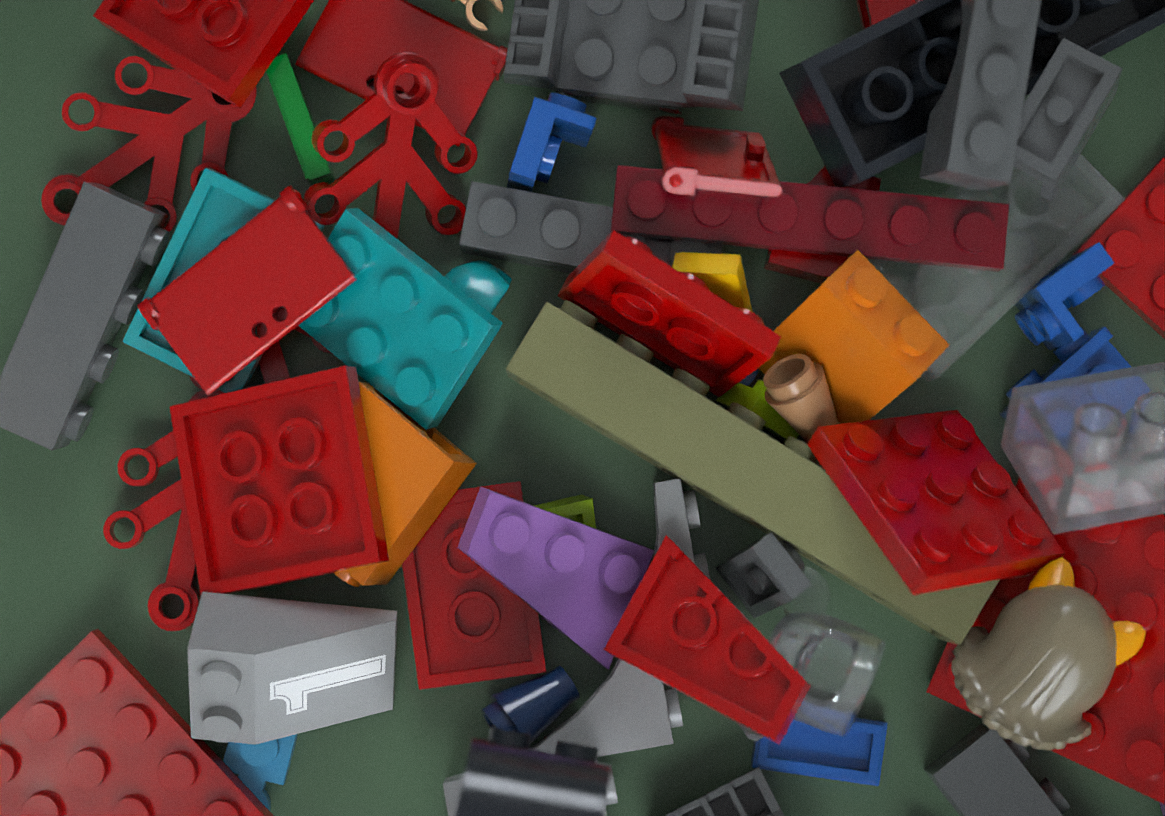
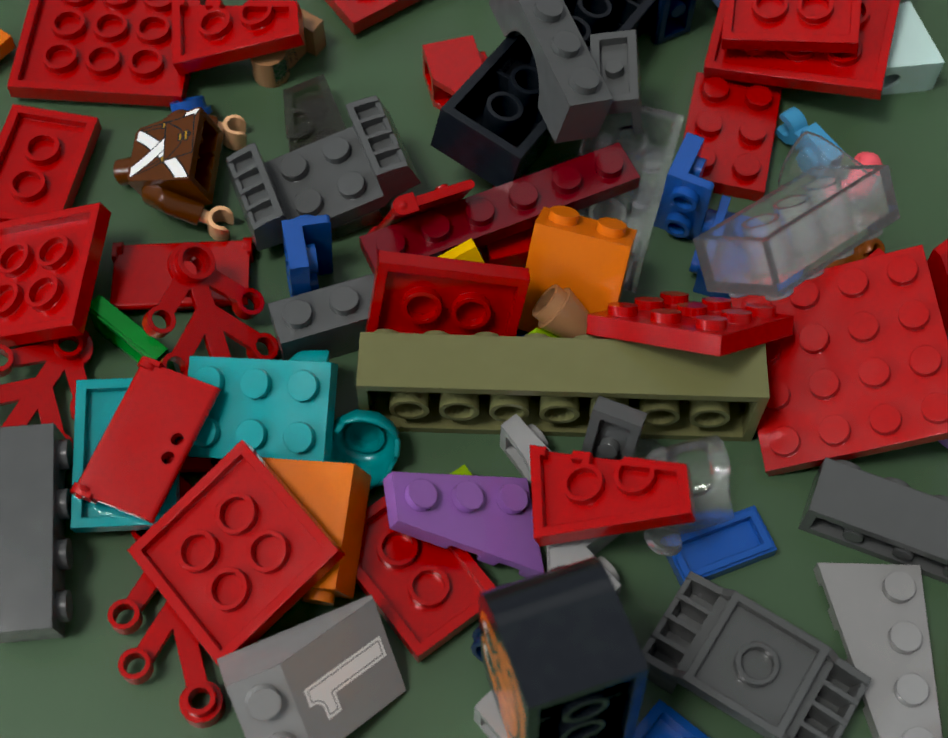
camera: 25 degrees left, 25 degrees down
dark tan hair [952,557,1146,750] -> none
none -> teal hair [331,409,401,489]

